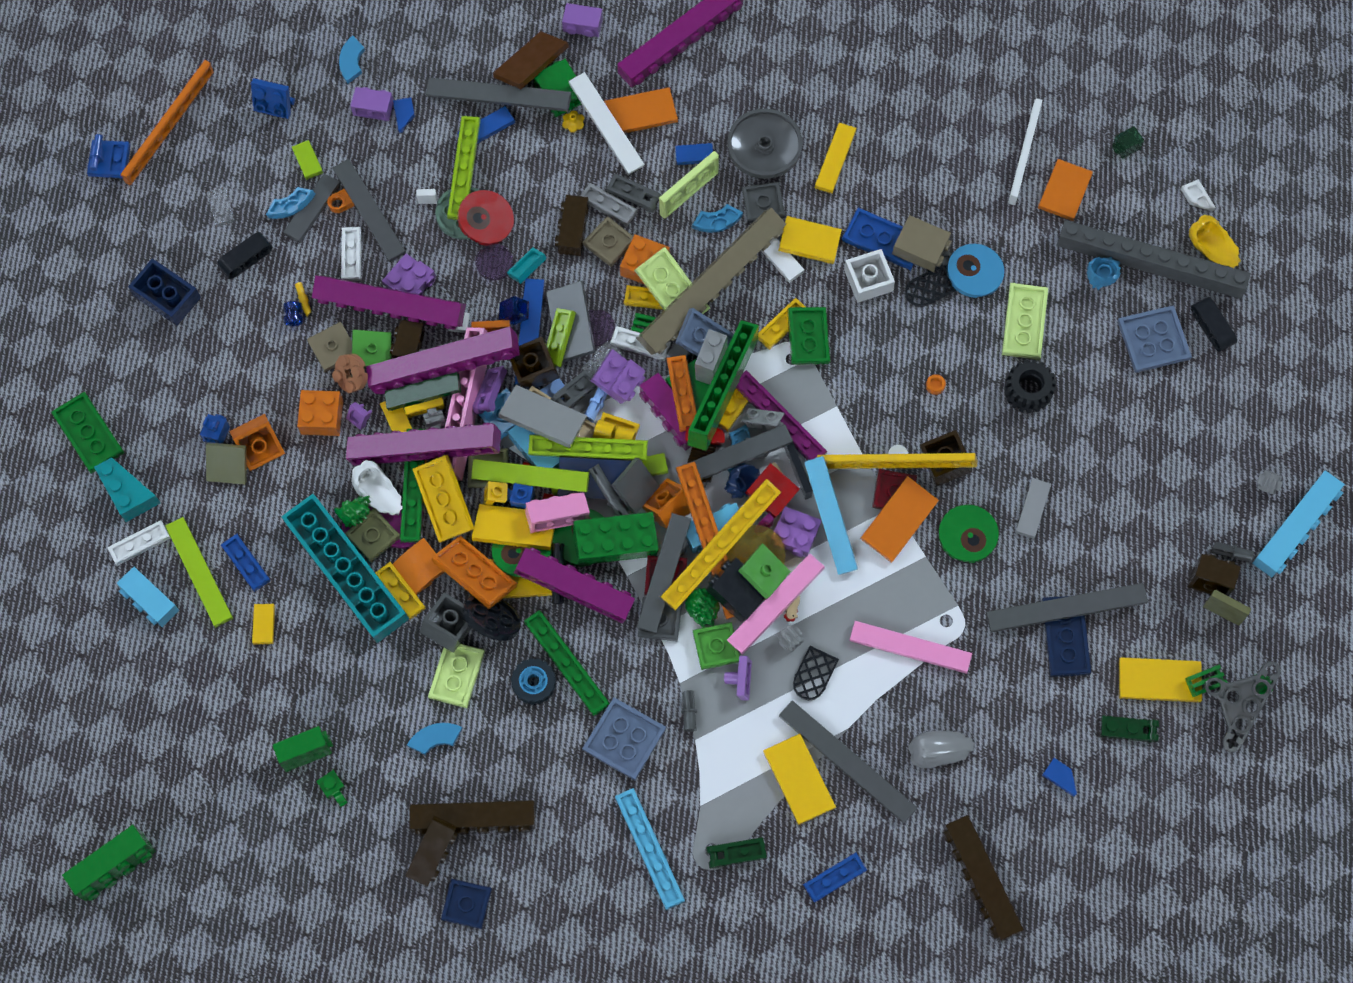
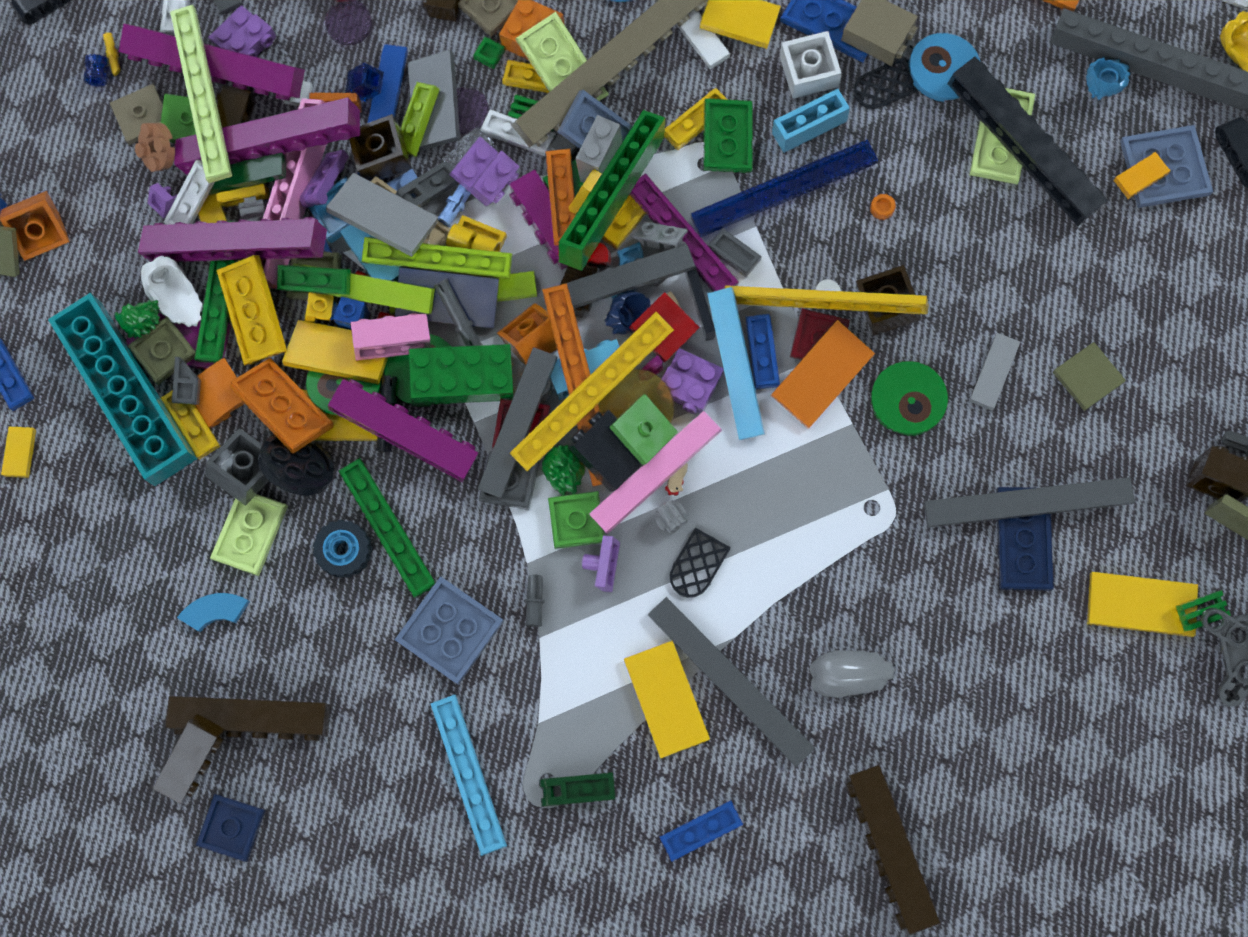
camera: 10 degrees right, 5 degrees up
green brick [272,726,333,772] -> none
orange brick [297,390,343,436] -> none
green plate [316,770,348,807] -> none
teal tile [507,247,547,284] -> none
dark grey tile [611,458,660,514] -> none
bright pink tile [849,621,972,674] -> none
black tyre [1004,360,1056,413] -> none
blue tile [1042,758,1077,797] -> none
dark green plate [1100,715,1160,742] -> none
none -> white tile [164,160,215,225]
none -> yellowish green tile [170,5,232,183]
none -> dark grey tile [172,357,201,405]
none -> green tile [277,265,351,295]
none -> green tile [473,37,506,69]
none -> yellow tile [569,169,602,215]
none -> clear blue plate [690,139,878,237]
none -> dark grey tile [708,228,762,277]
none -> blue tile [745,314,780,390]
none -> medium azure brick [772,89,850,153]
none -> black brick [947,56,1107,226]
none -> olive tile [1053,342,1126,411]
none -> light orange tile [1113,152,1170,200]

